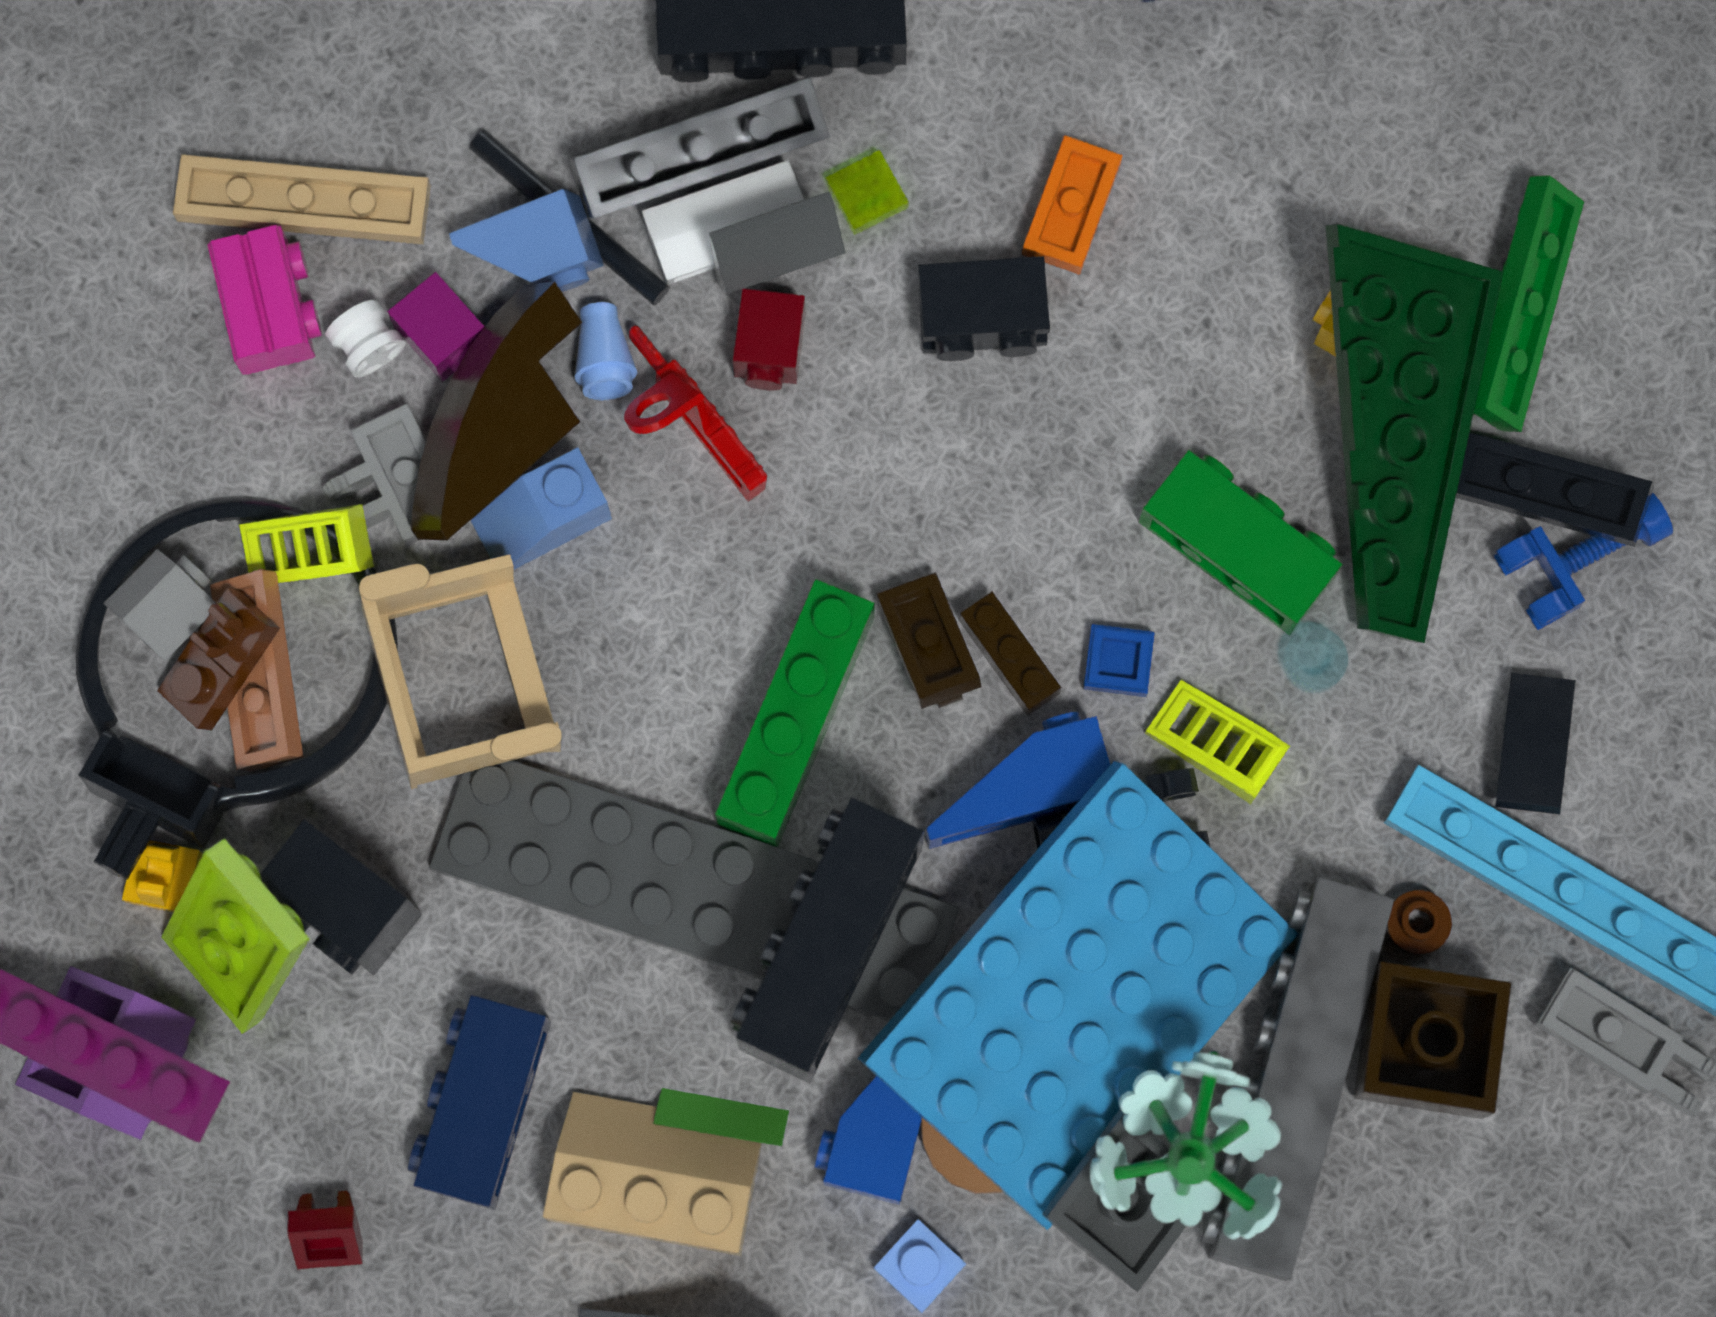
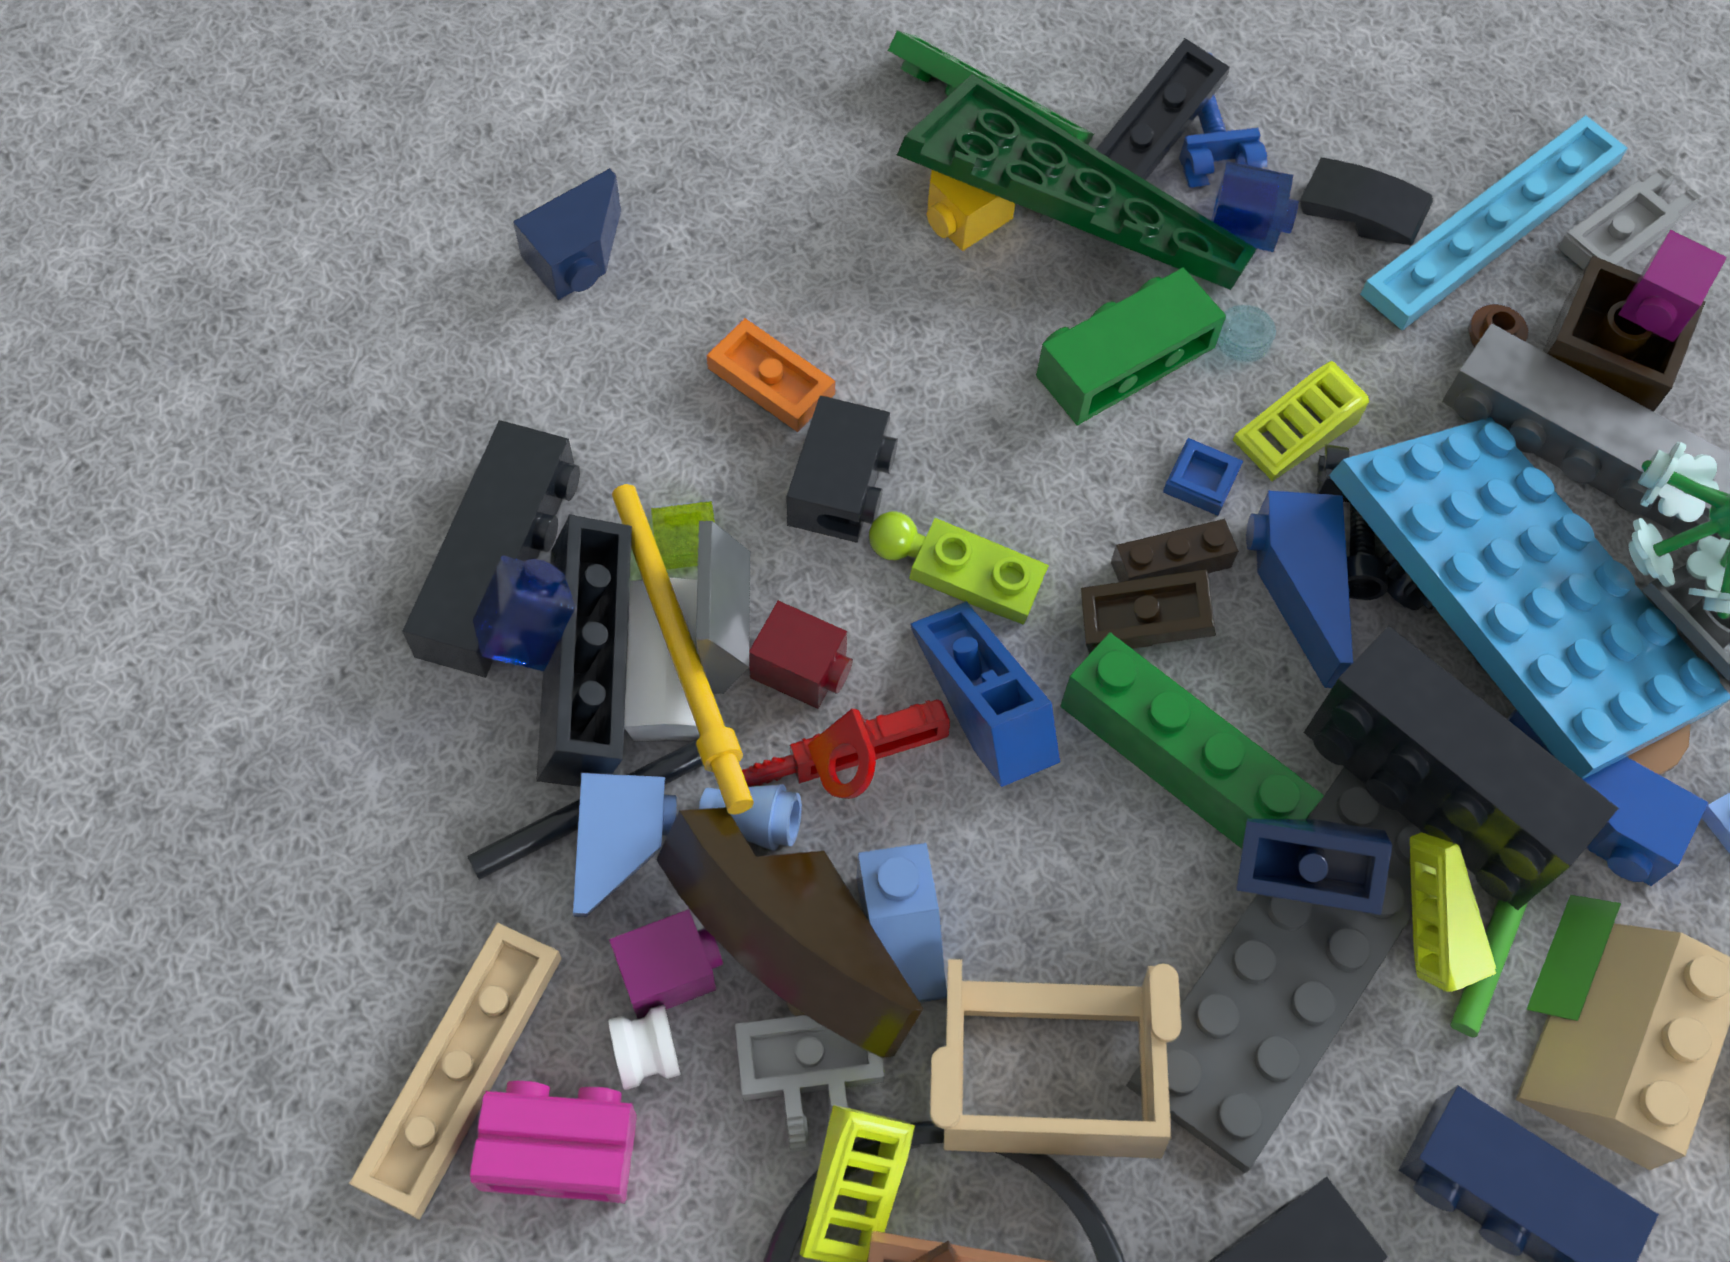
camera: 75 degrees left, 15 degrees down
none -> clear blue brick [473,555,576,672]
none -> yellow bar [612,484,754,815]
none -> lime plate [869,511,1049,625]
none -> blue slope [910,601,1060,787]
none -> clear blue brick [1211,161,1299,252]
none -> dark blue slope [1236,819,1392,915]
none -> neon yellow slope [1409,832,1496,992]
none -> bright green bar [1450,900,1528,1037]
none -> magenta brick [1618,230,1727,342]

